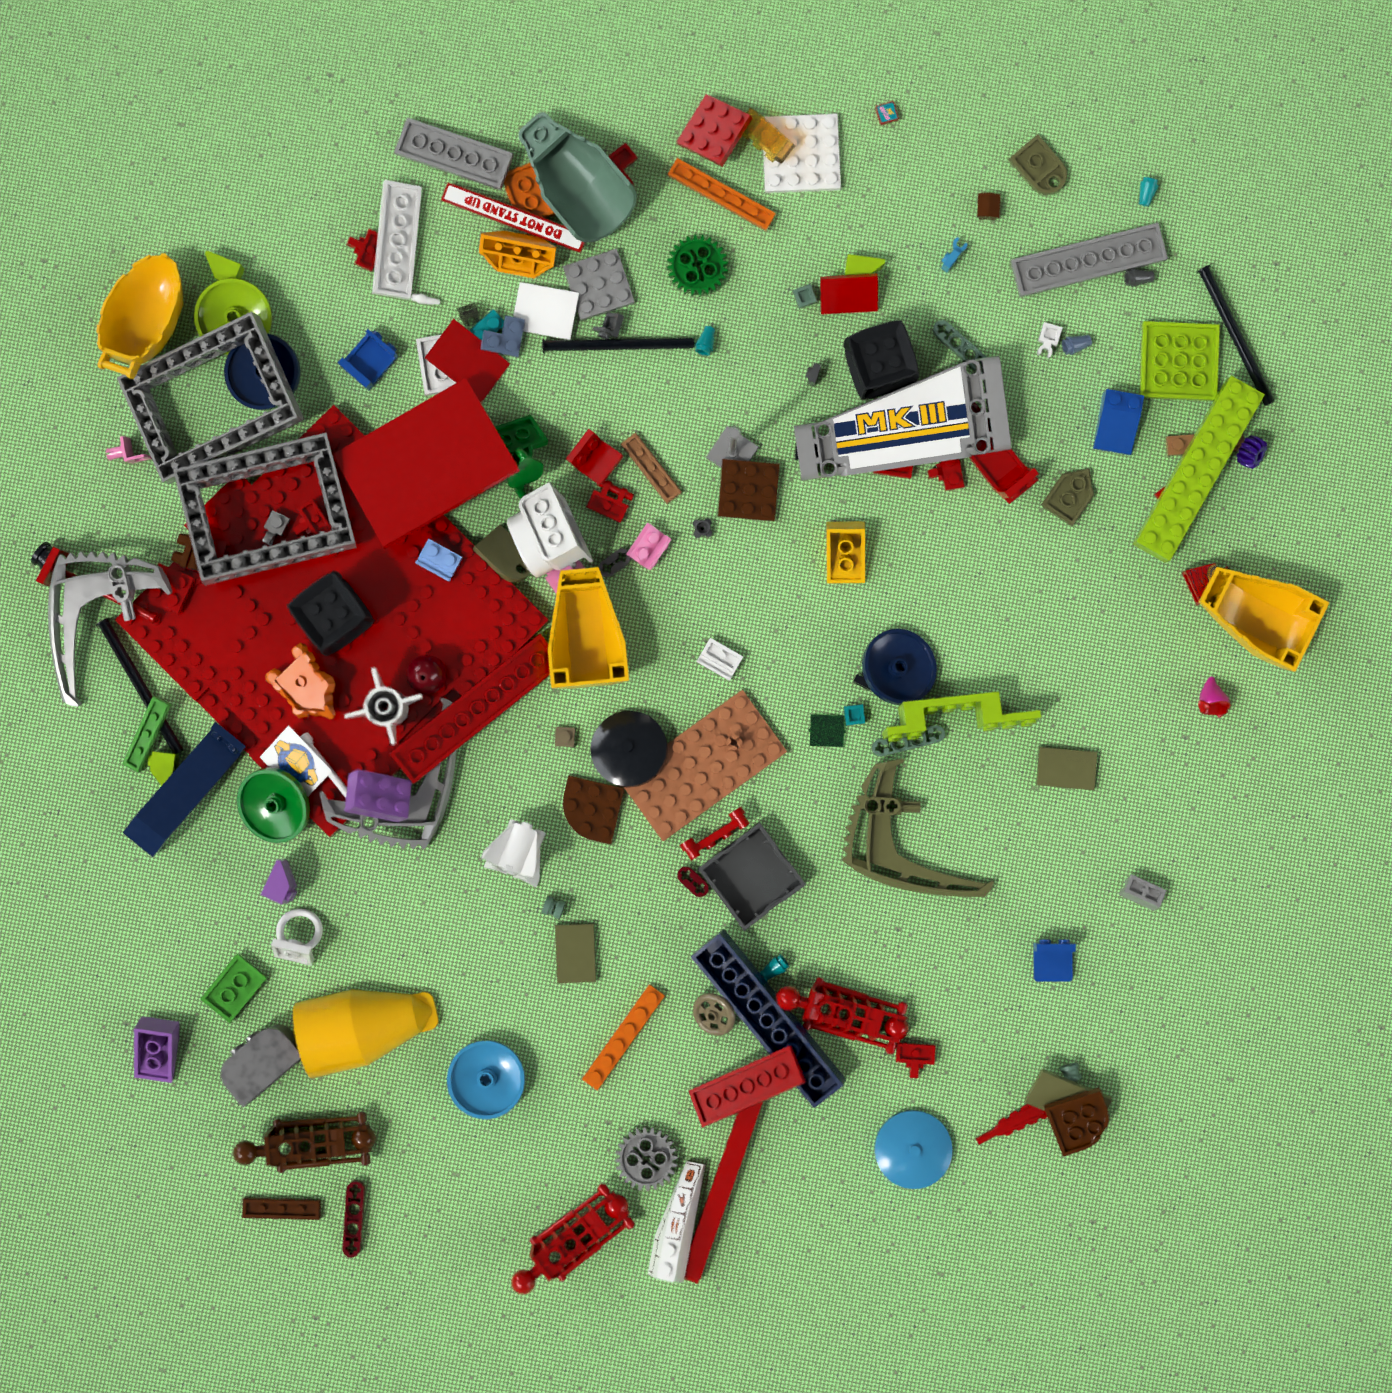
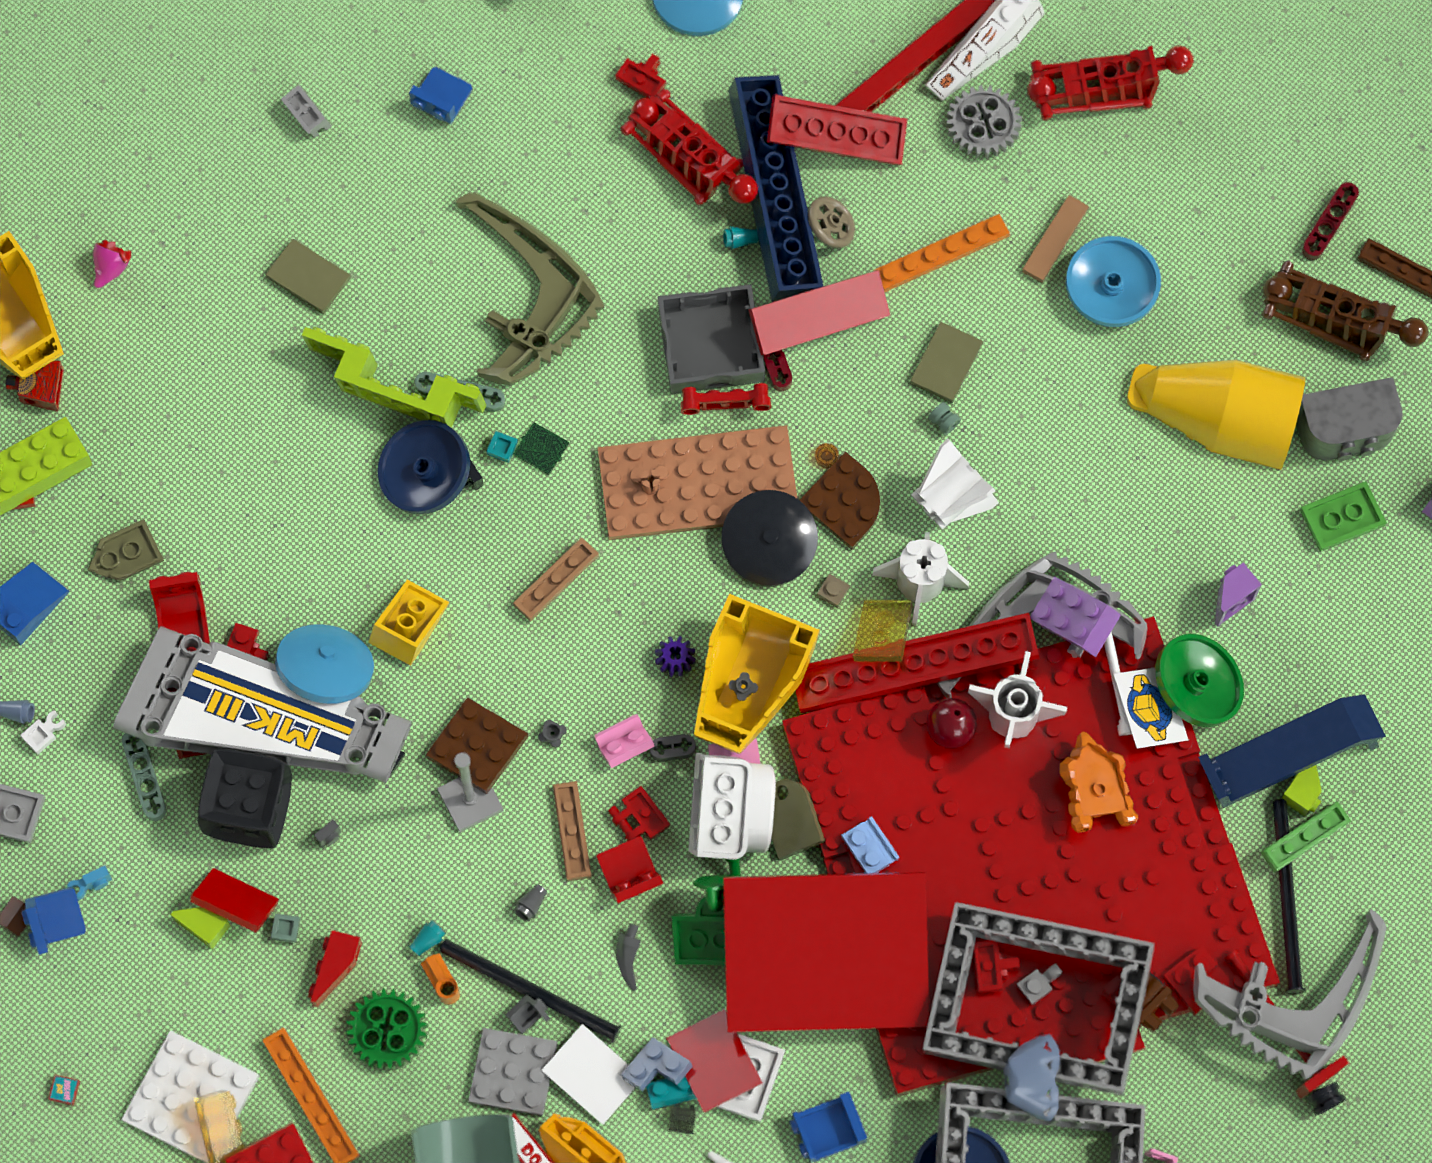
camera: 155 degrees left, 15 degrees down
white tile [271,908,323,966] -> none
black piece [287,571,375,656] -> none
white plate [696,638,743,681] -> none
none -> blue bracket [22,887,86,955]
none -> dark azure dish [275,624,374,704]
none -> red slope [308,930,362,1007]
none -> orange piece [421,953,460,1005]
none -> medium nougat plate [513,538,599,622]
none -> dark grey cone [513,884,547,922]
none -> dark grey bar [616,923,641,991]
none -> dark purple gear [655,636,696,677]
none -> dark grey plate [729,672,758,701]
none -> tile [749,270,891,355]
none -> clear orange tile [815,443,839,468]
none -> clear yellow tile [853,600,913,661]
none -> white brick [872,532,969,626]
none -> sand blue piece [1004,1035,1060,1121]
none -> medium nougat tile [1022,195,1089,283]

